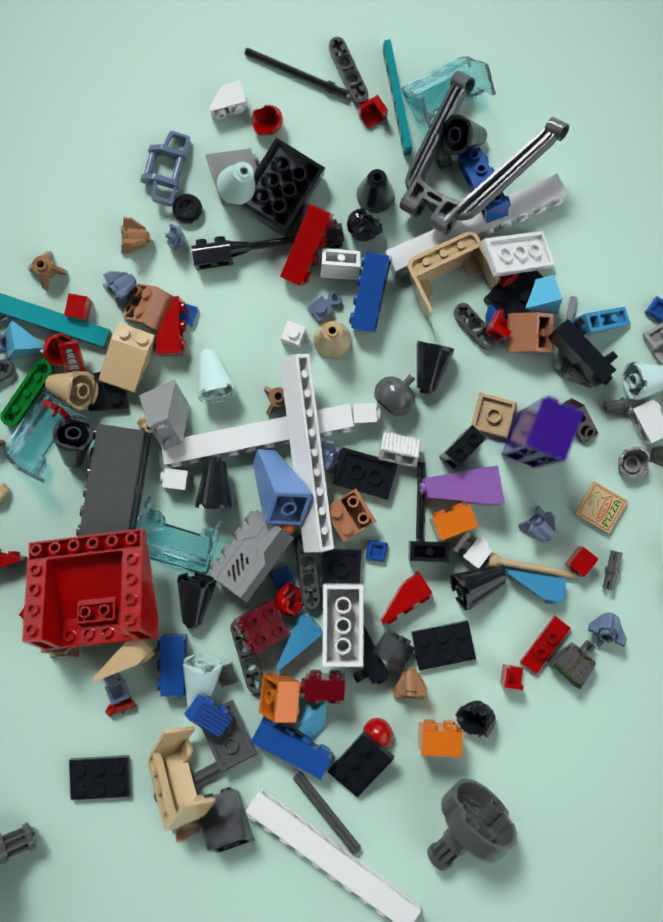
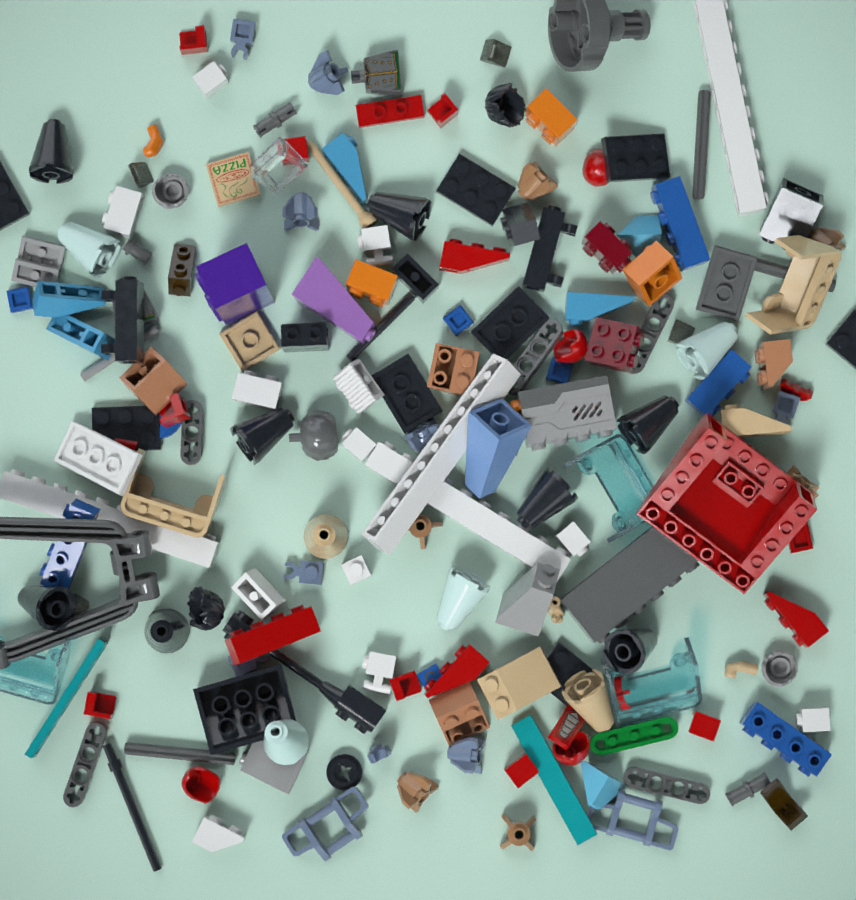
camera: 145 degrees left, 0 degrees up
blue brick [184,694,233,738] -> none
white brick [323,583,363,667] -> none
blue brick [349,251,392,333] -> none
medium azure slope [526,275,563,314] -> none
none -> dark azure slope [32,281,106,318]
none -> dark grey axle [124,742,236,765]
none -> white brick [232,370,283,410]
none -> clear tile [251,137,308,194]
none -> white brick [362,651,397,694]
none -> red panel [389,670,422,701]
none -> clear smoke slope [480,39,512,68]
none -> nougat slope [754,339,793,391]

